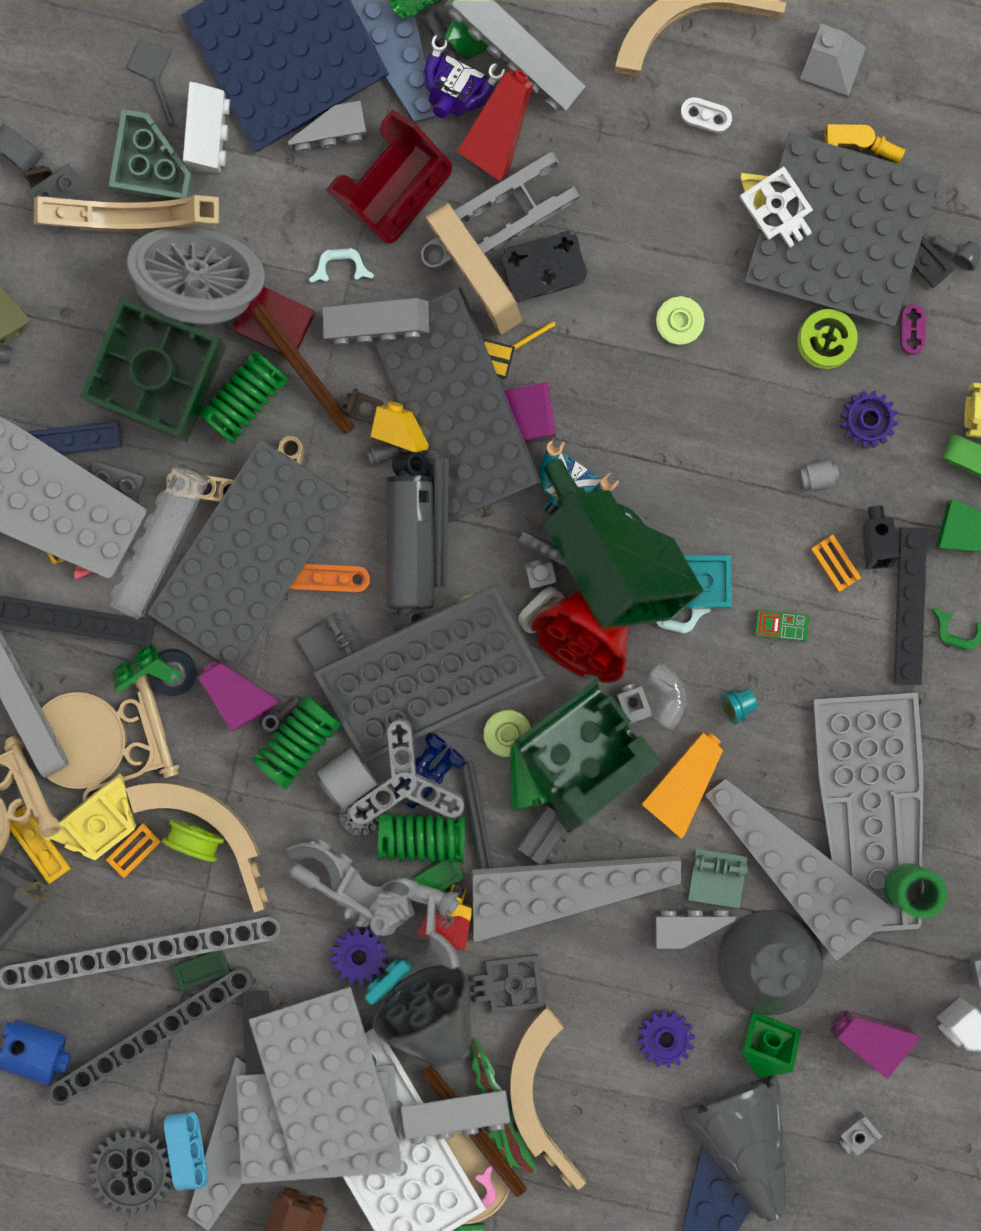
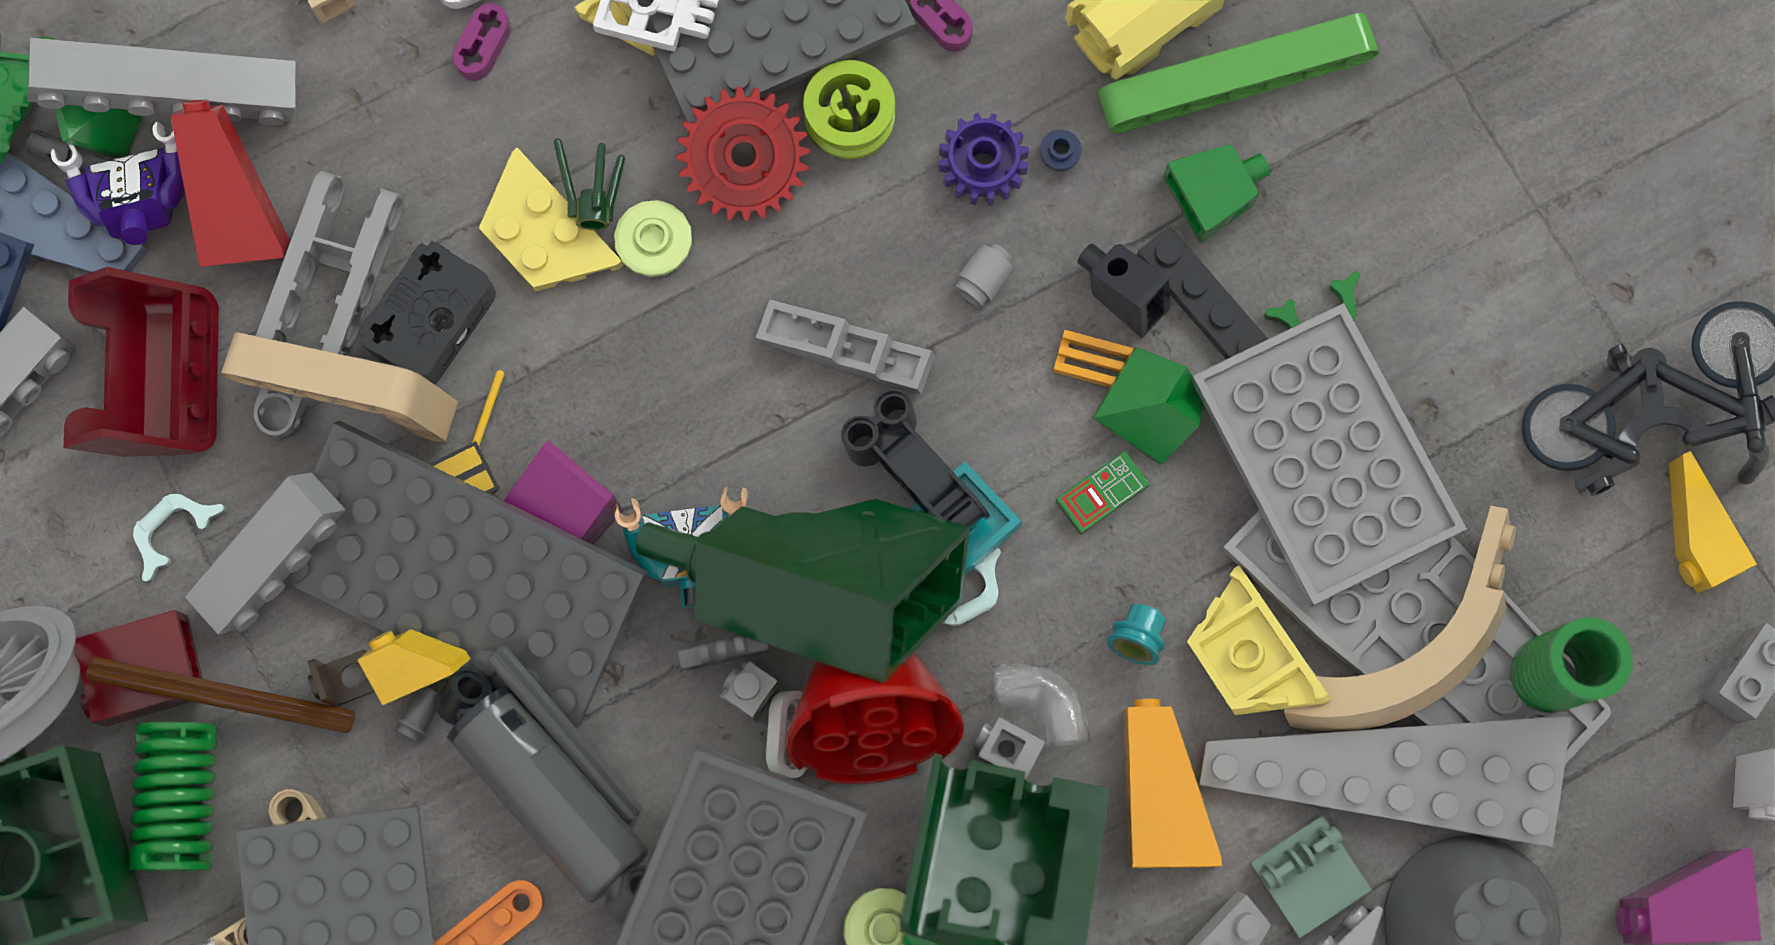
camera: 40 degrees left, 10 degrees down
none -> magenta beam [453,3,511,81]
none -> light yellow wing [479,148,624,292]
none -> dark green plant [554,138,625,230]
none -> red gear [675,86,810,222]
none -> light grey slope [755,299,935,395]
none -> black piece [841,389,990,529]
none -> dark blue plate [1040,130,1081,171]
none -> green slope [1092,347,1203,464]
none -> light yellow wing [1187,565,1331,715]
none -> light grey plate [1192,303,1467,607]
none -> tan arch [1284,506,1516,732]

